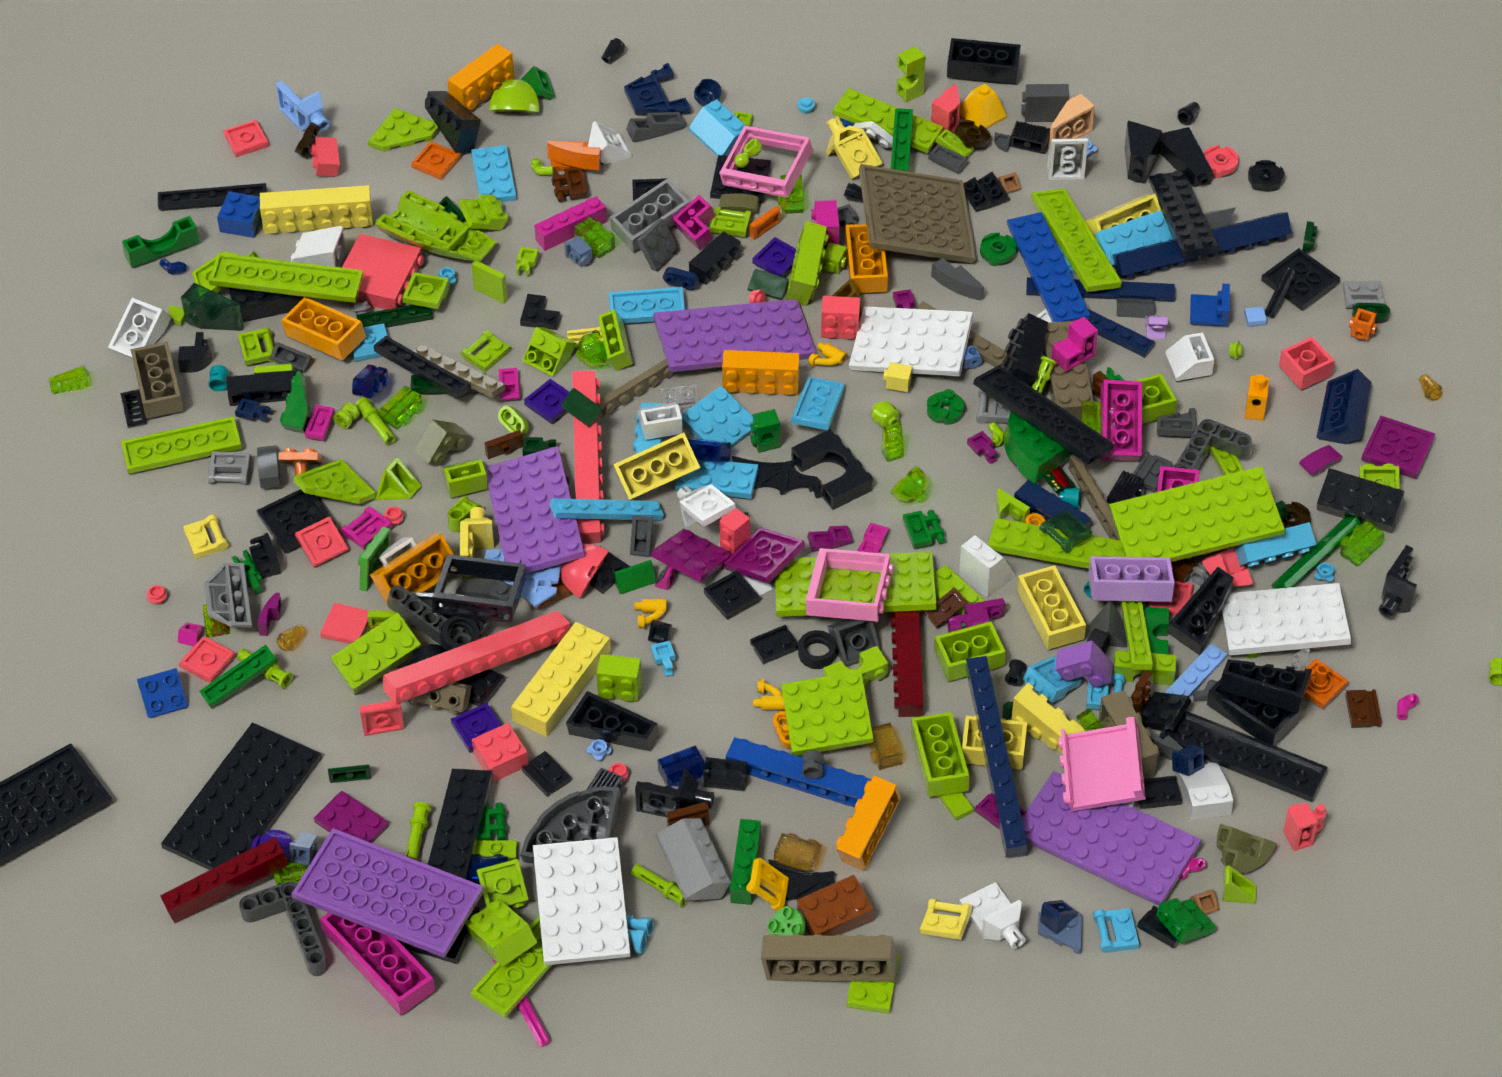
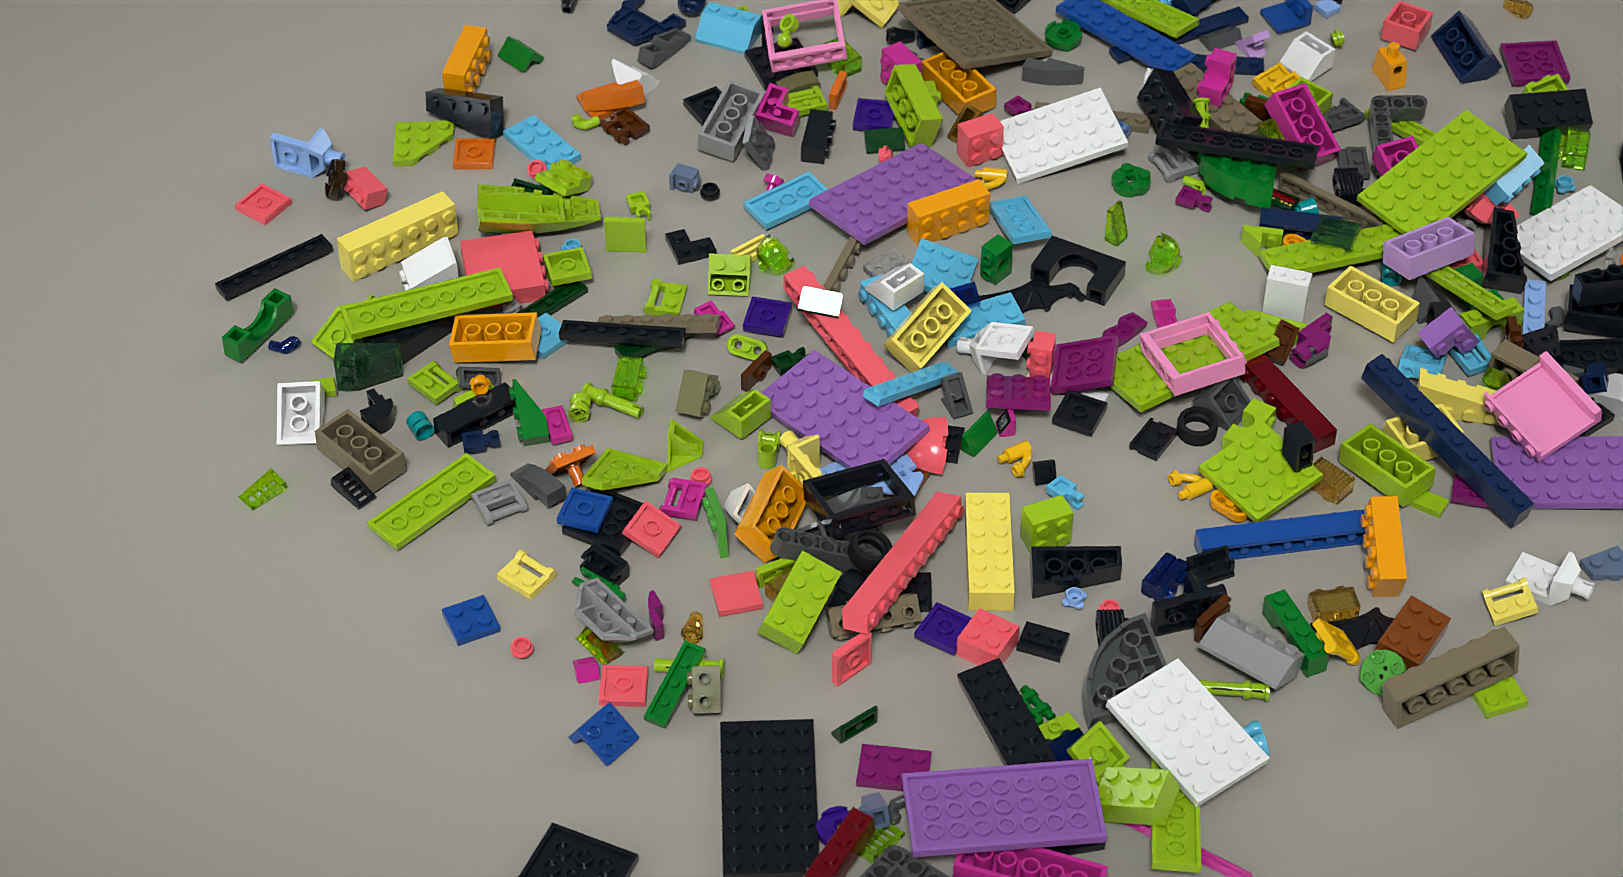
camera: 30 degrees left, 5 degrees down
blue brick [217,191,262,238] -> none
clear blue brick [352,364,390,399] -> none
lime pin [405,802,432,861] -> none
lime brick [489,79,539,113] -> none
dark pink brick [534,196,607,251] -> none
clear neon green brick [574,218,615,259] -> none
lime brick [598,309,633,371] -> none
dark blue plate [663,267,700,290] -> none
dark grey wheel [802,750,823,779] -> none
lime head [871,401,899,429] -> none
light yellow brick [883,362,912,392] -> none
green plate [903,510,945,549] -> none
lime brick [934,621,1006,682] -> none
dark blue slope [1040,900,1078,934] -> none
magenta slope [1299,445,1343,475] -> none
none -> blue plate [441,595,500,646]
none -> light orange plate [470,375,491,395]
none -> coral plate [528,160,547,179]
none -> blue tile [556,488,613,533]
none -> olive brick [687,666,721,713]
none -> black plate [700,182,720,200]
none -> dark pink tile [763,173,784,191]
none -> yellow slope [1251,62,1300,98]
none -> black brick [1281,421,1315,472]

